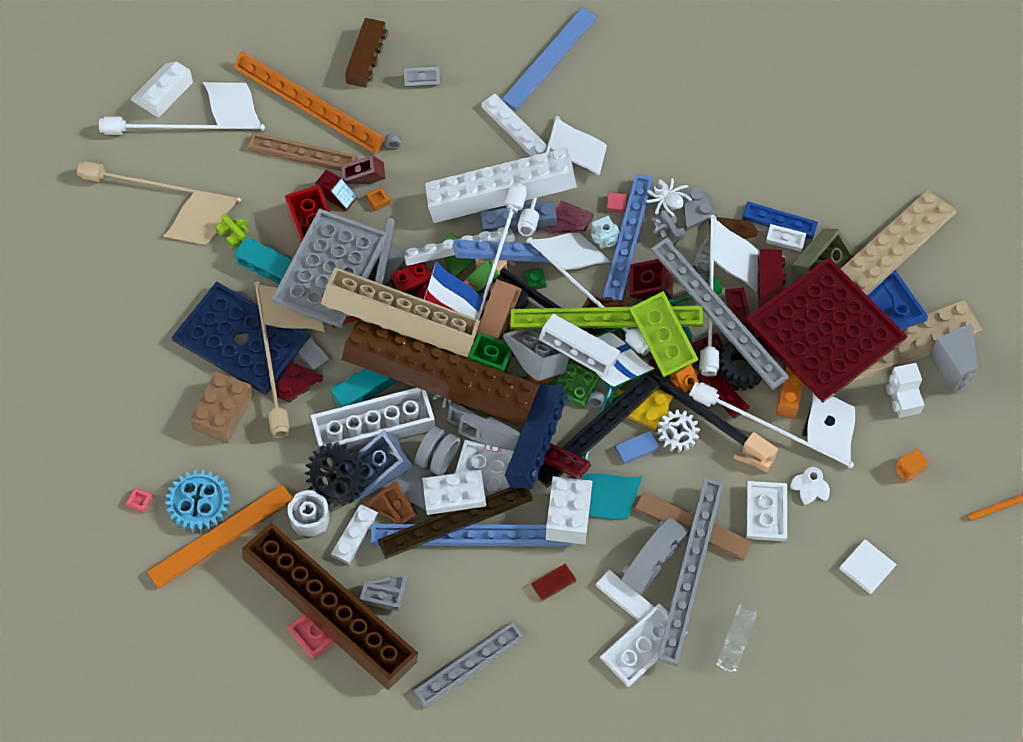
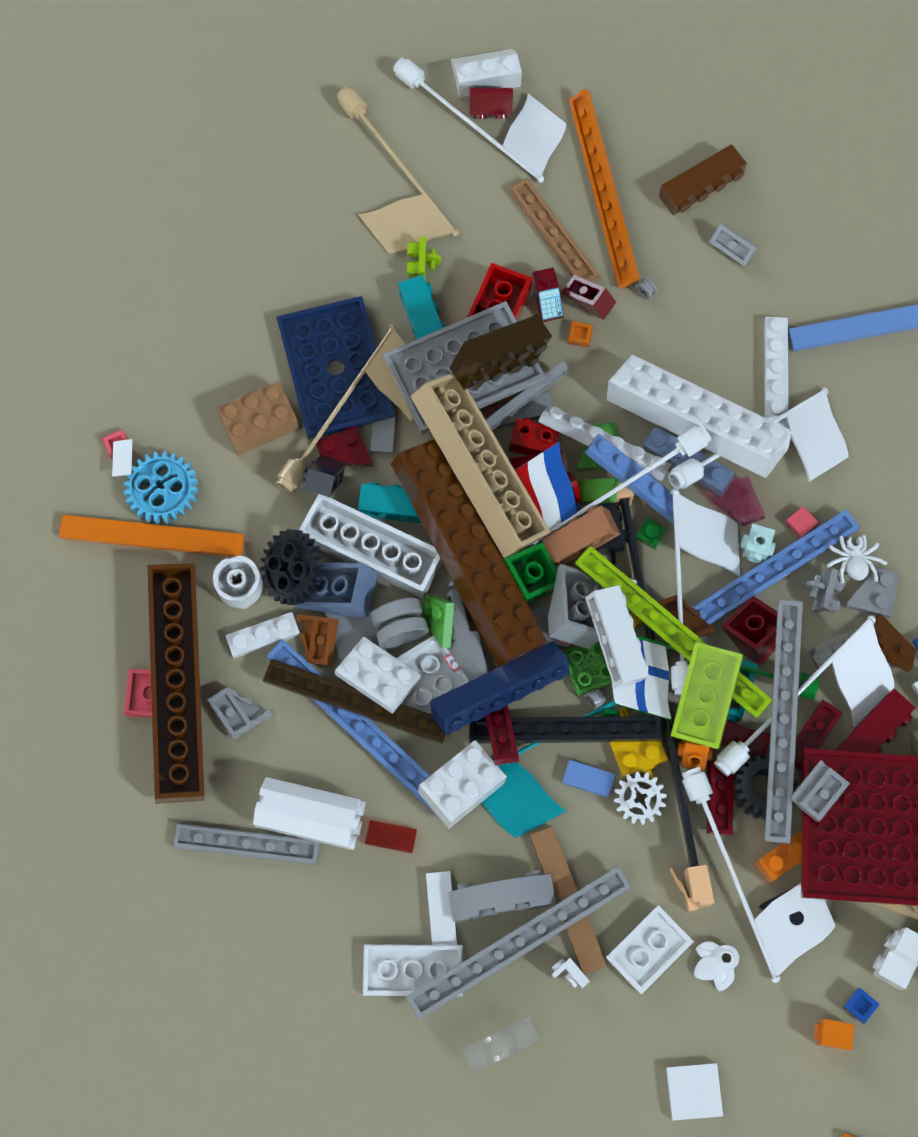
camera: 45 degrees right, 10 degrees up
none -> white sticker [112,439,132,477]
none -> white brick [253,777,366,850]
none -> black brick [302,455,347,497]
none -> bright green wing [422,594,454,648]
none -> dark brown brick [450,314,552,390]
none -> dark red slope [469,88,513,119]
none -> white bracket [551,958,590,989]
none -> light grey plate [789,760,850,822]
none -> blue plate [843,987,880,1024]

